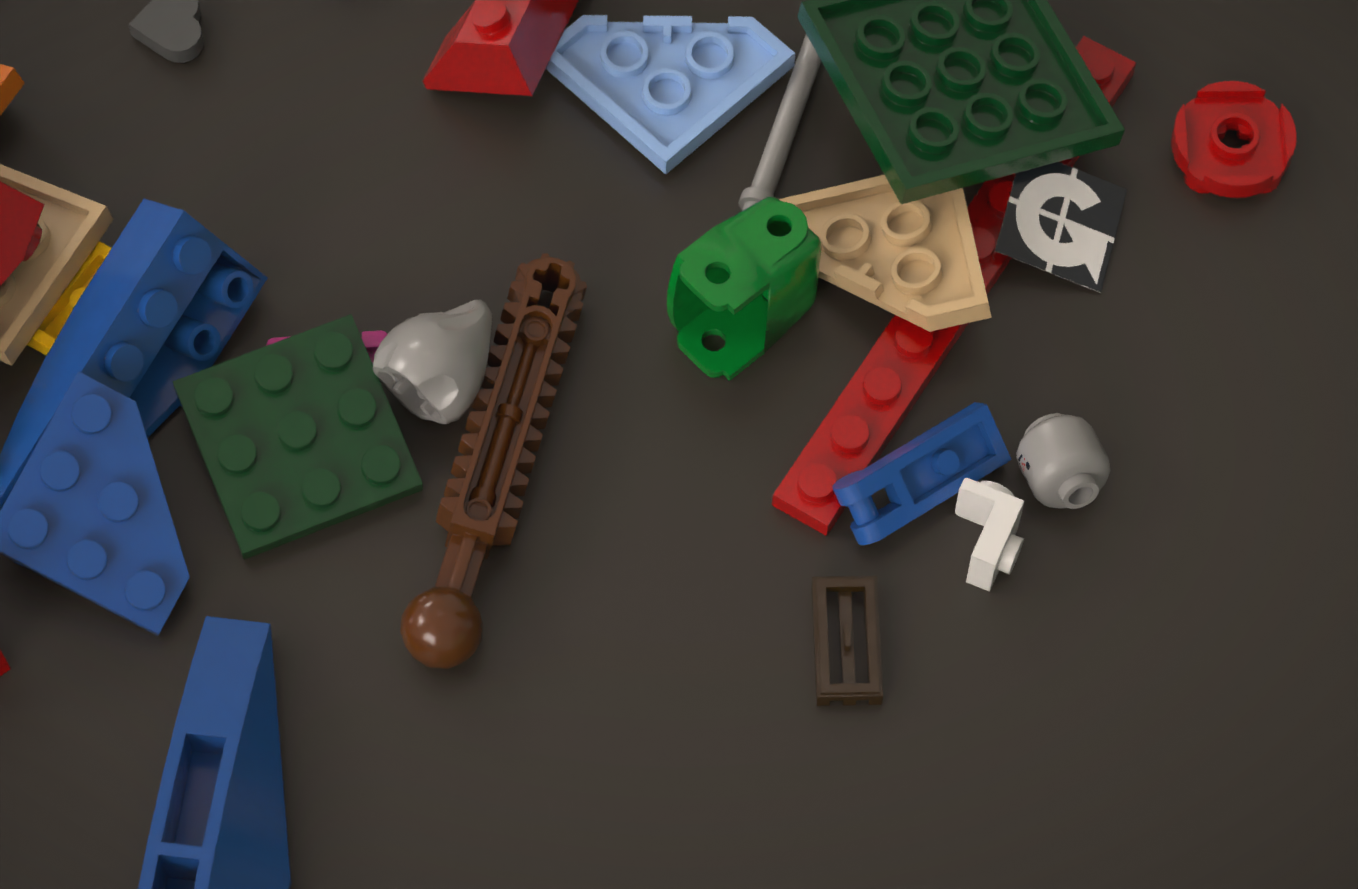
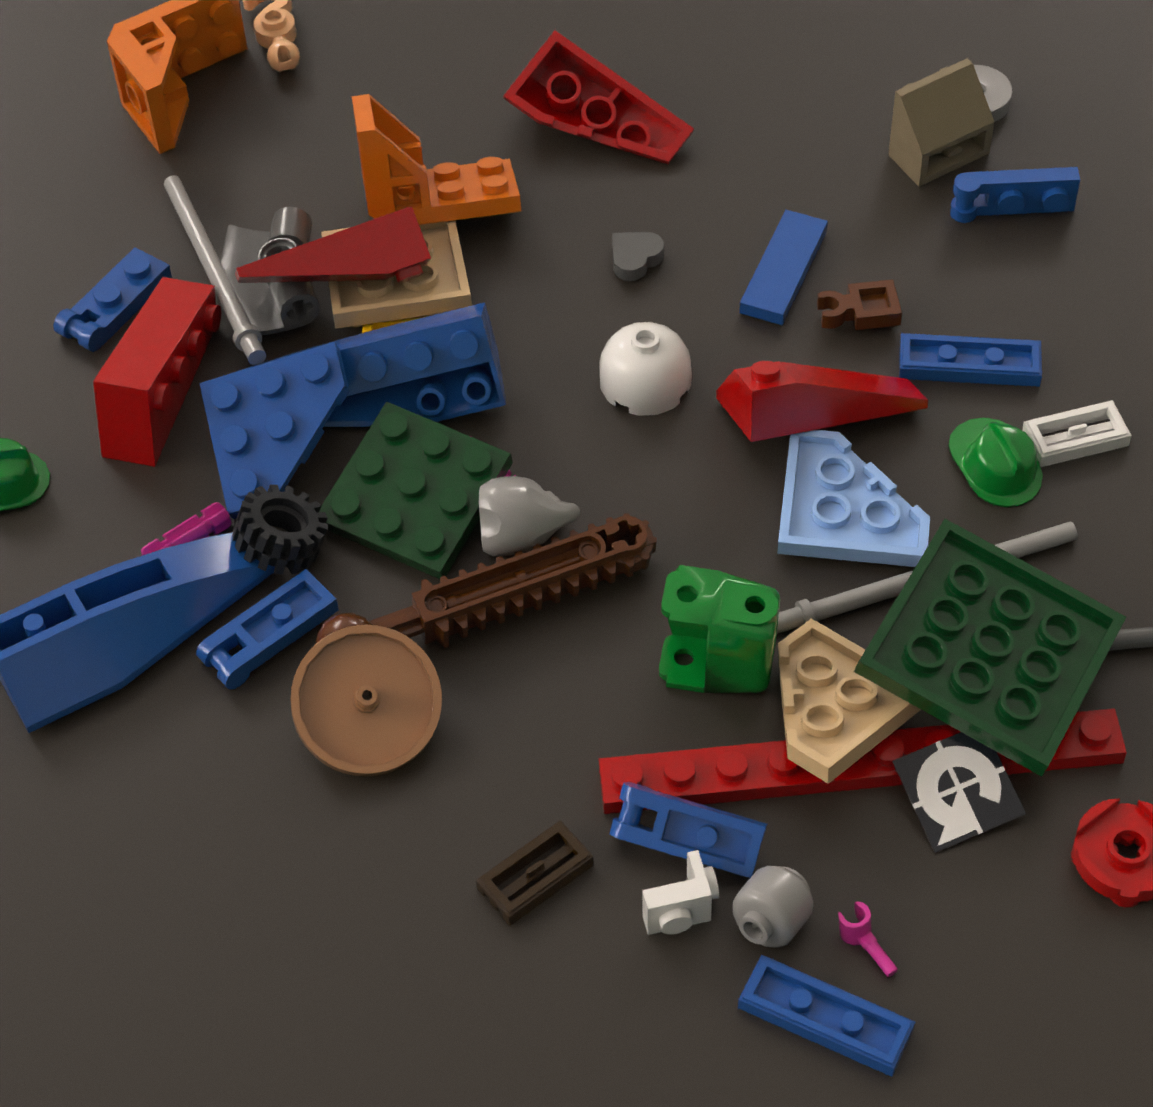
camera: 55 degrees right, 10 degrees down
none -> dark pink axle [141,502,232,555]
none -> blue plate [196,569,339,690]
none -> black tyre [232,485,328,574]
none -> medium nougat piece [291,625,442,777]
none -> white cylinder [599,322,692,416]
none -> blue tile [738,954,916,1077]
none -> dark pink hand [838,901,898,978]

